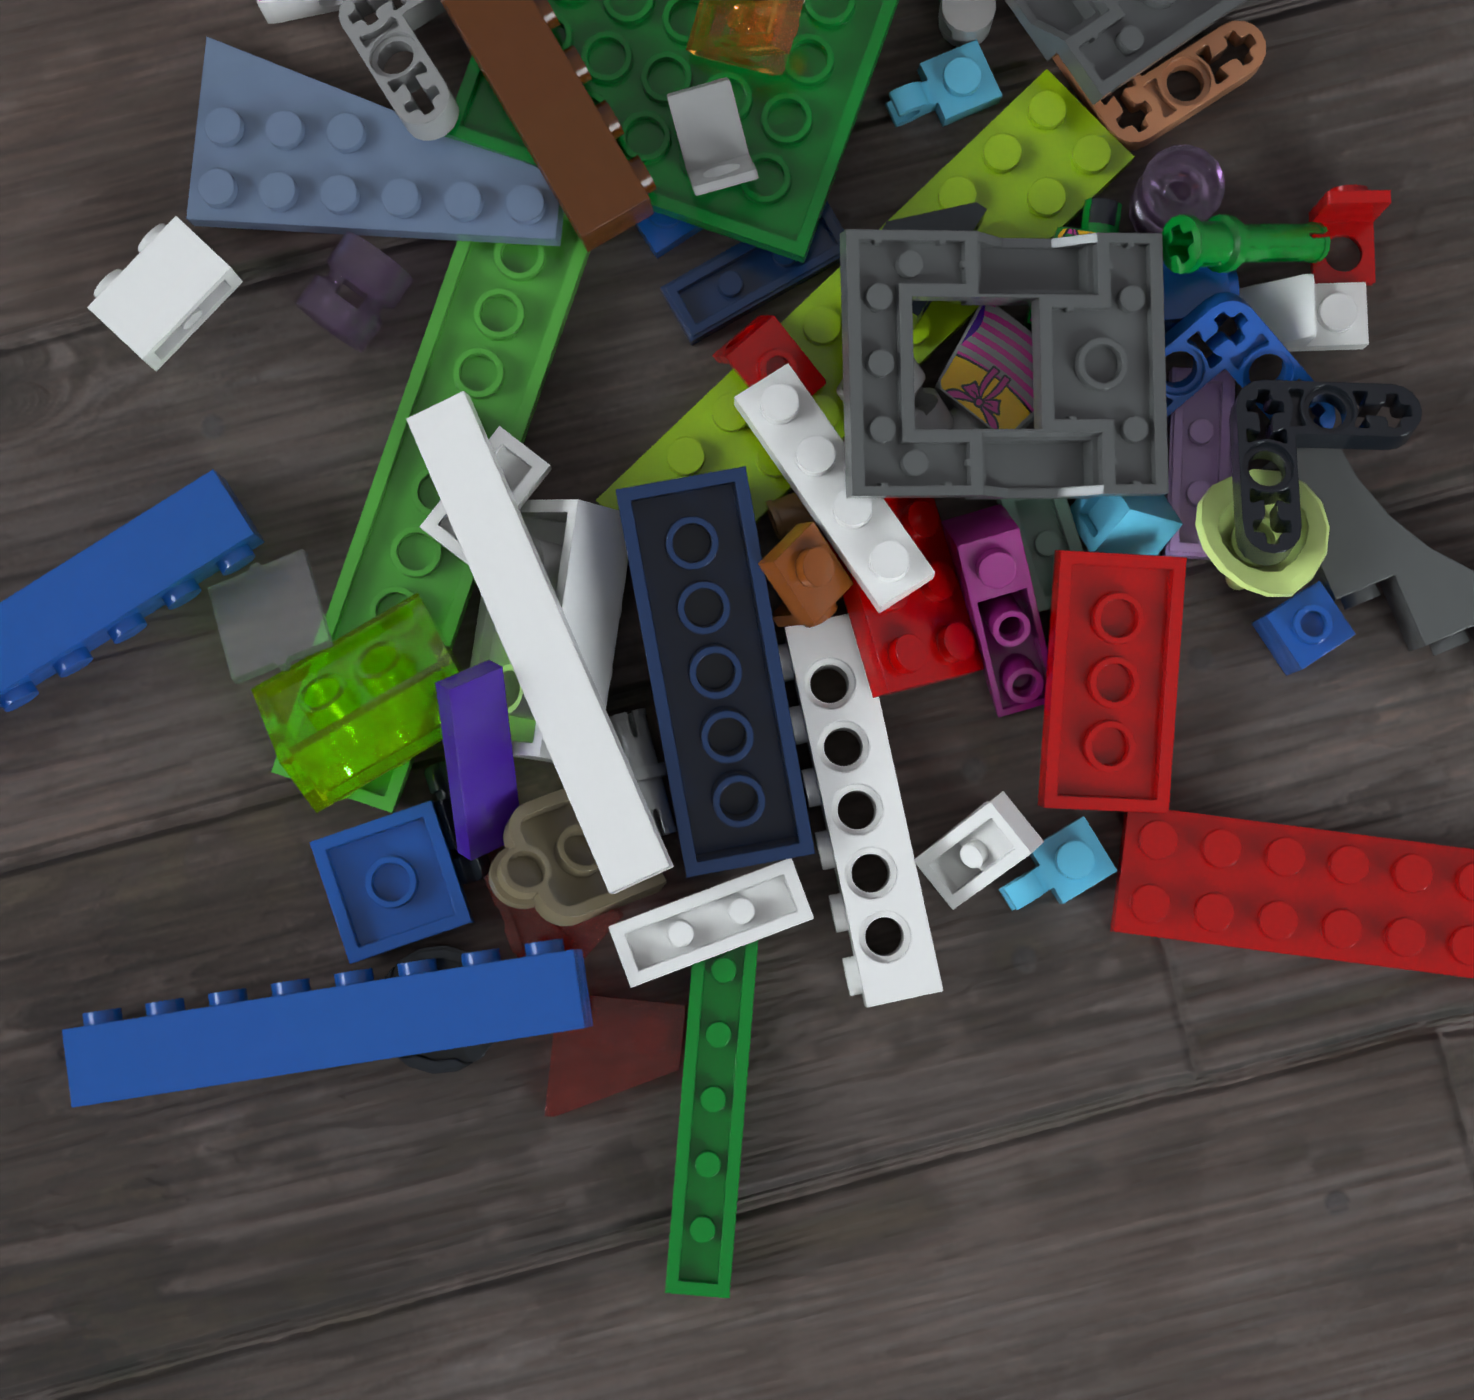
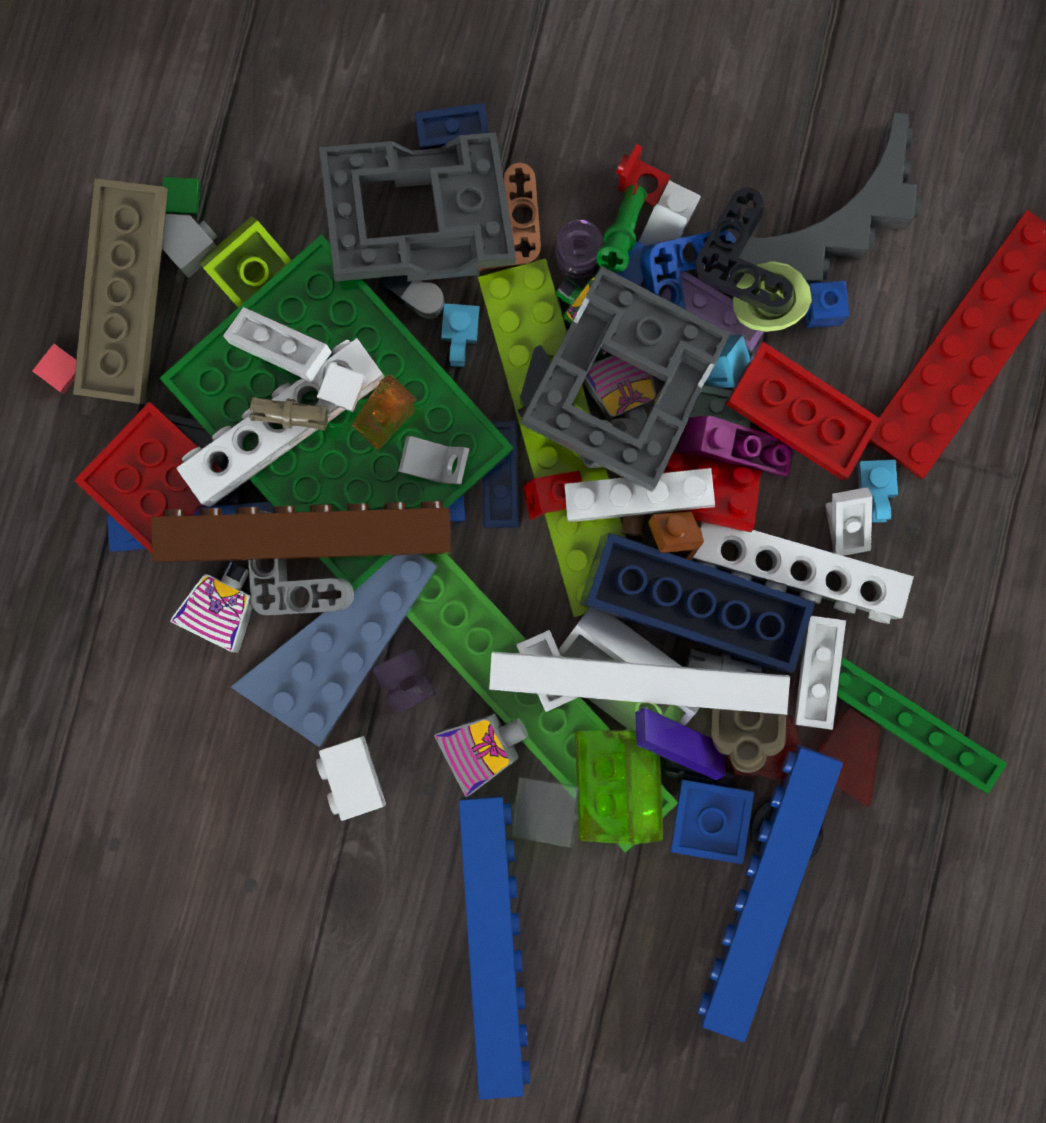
camera: 60 degrees left, 0 degrees up
none -> torso [434,713,528,797]

